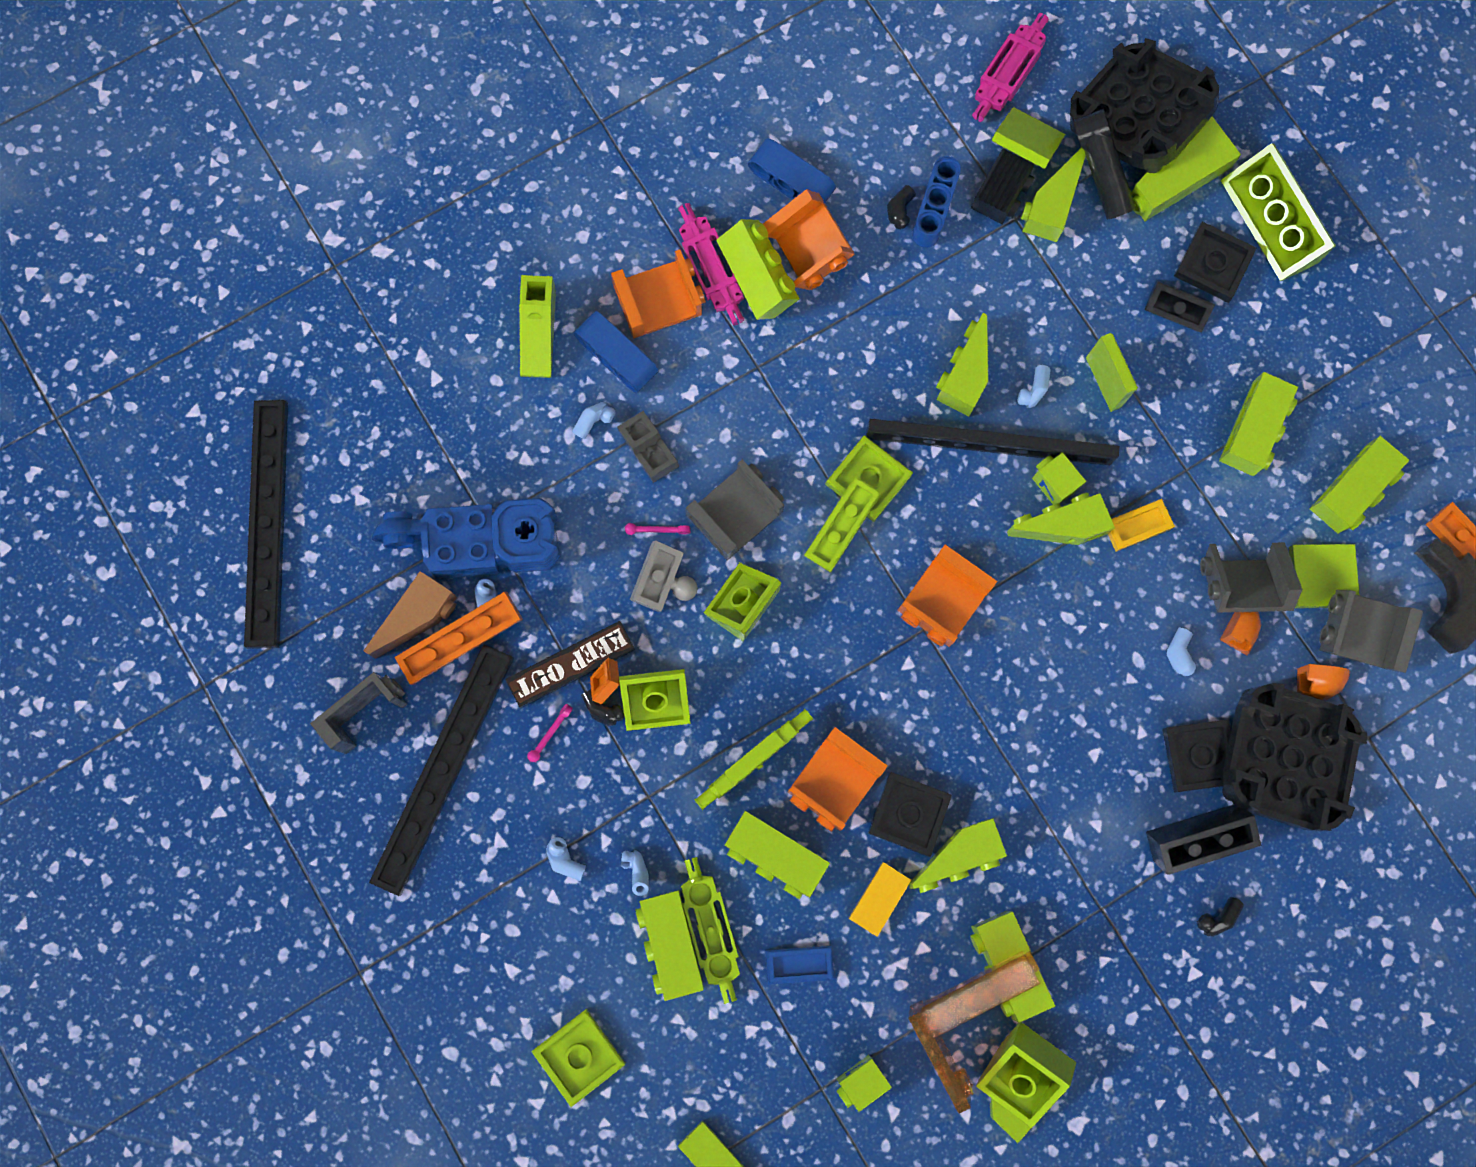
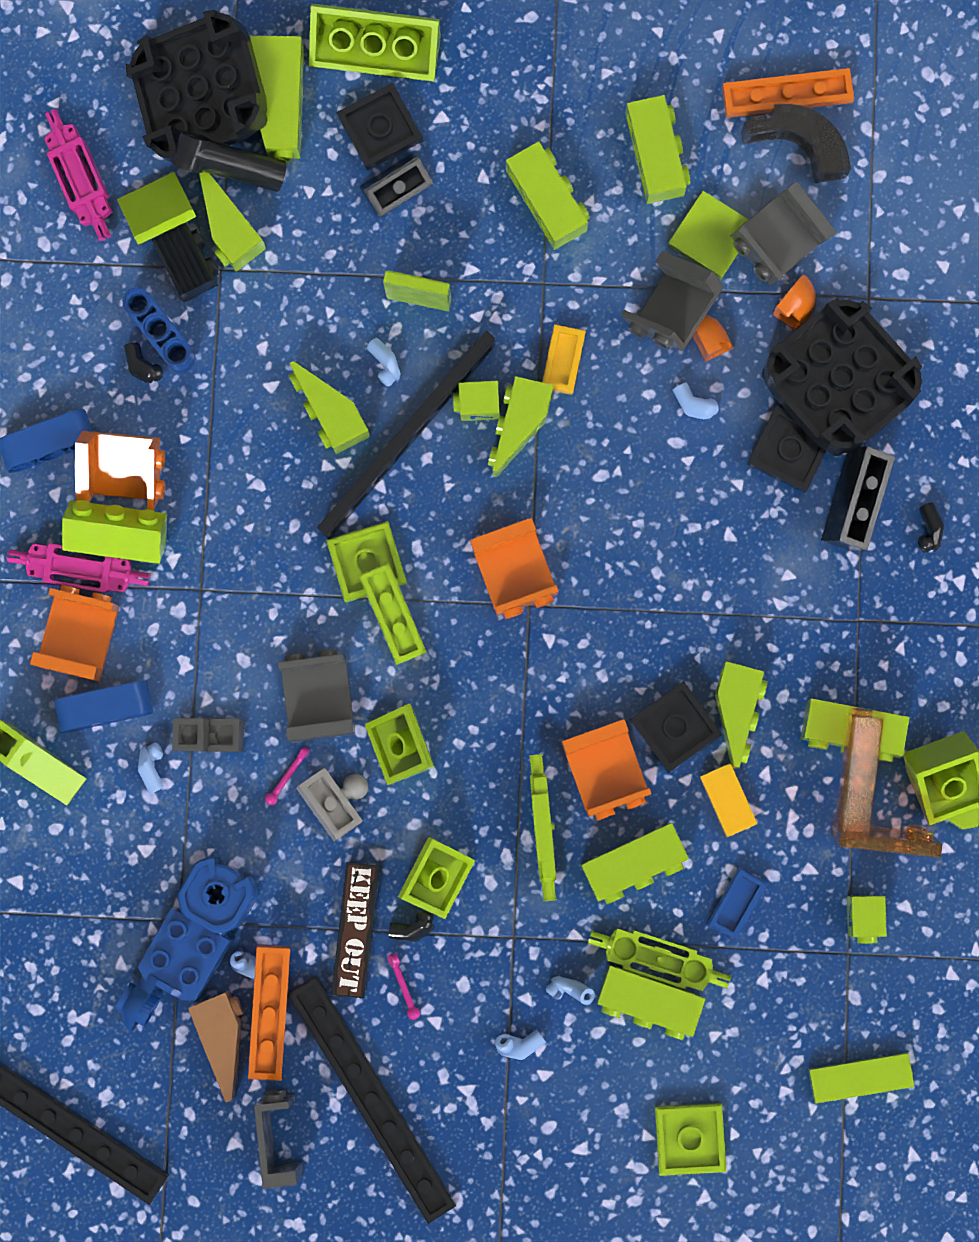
camera: 45 degrees left, 5 degrees up
orange tile [590,658,620,704] -> none

